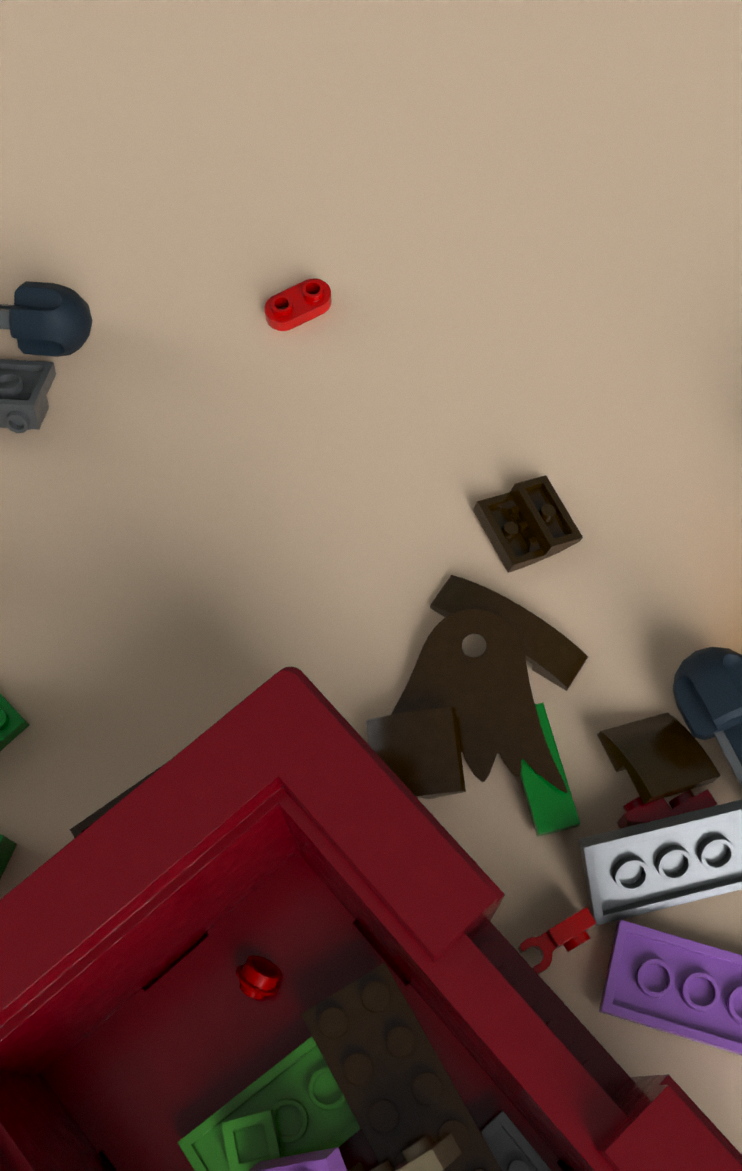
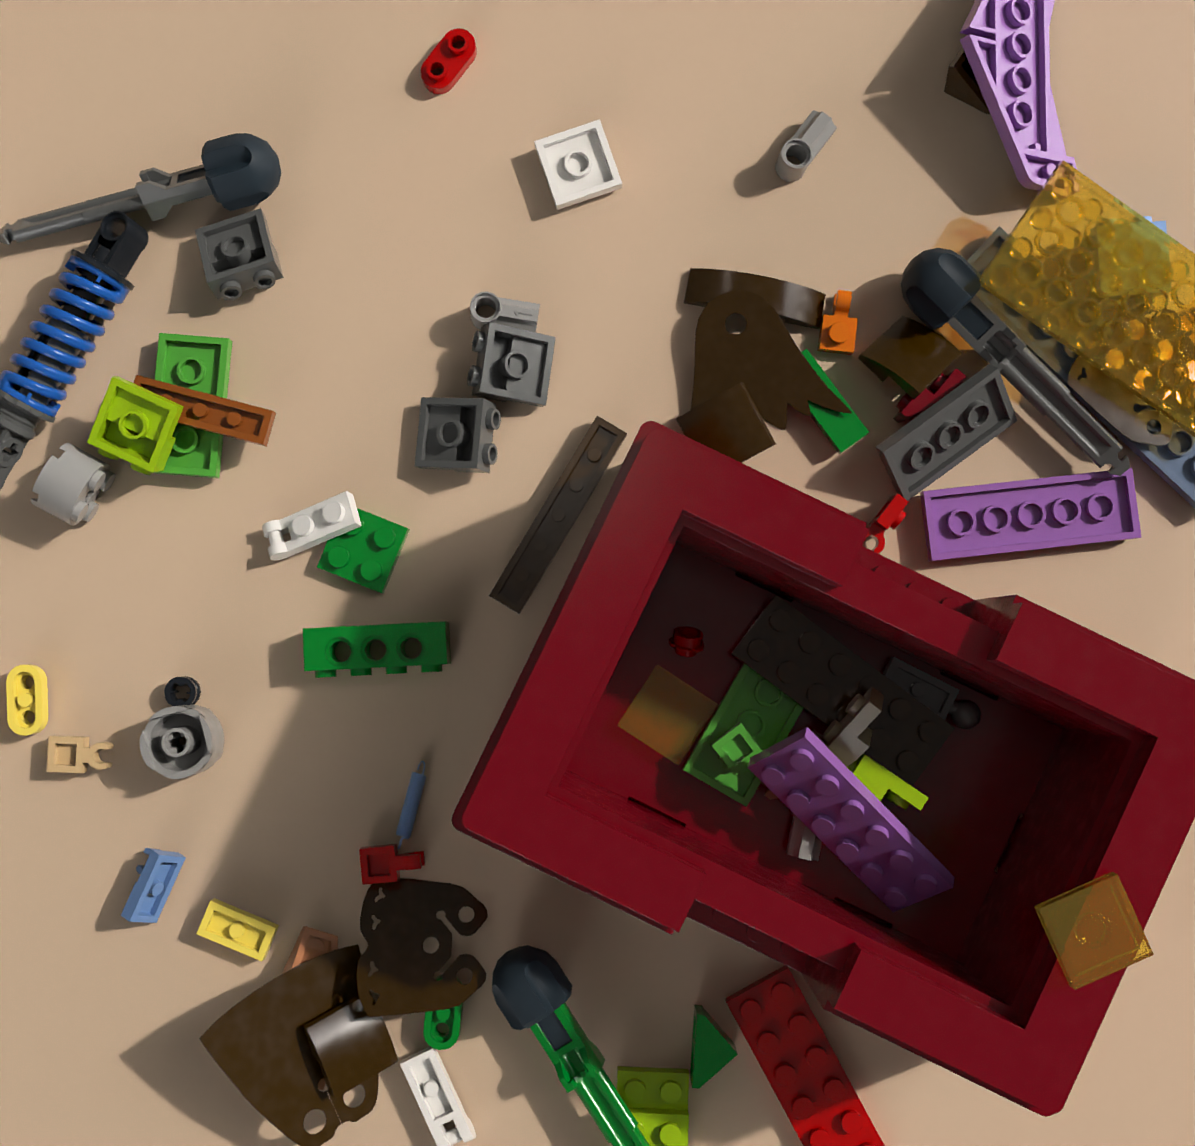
camera: 25 degrees left, 20 degrees up
dark brown slope [473,475,583,573] -> none
none -> dark grey plate [415,397,501,473]
none -> dark grey plate [467,322,556,407]
none -> light grey piece [470,291,540,333]
none -> white plate [534,119,622,210]
none -> clear yellow tile [617,664,718,766]
none -> light grey piece [775,110,837,182]
none -> orange plate [817,290,858,355]

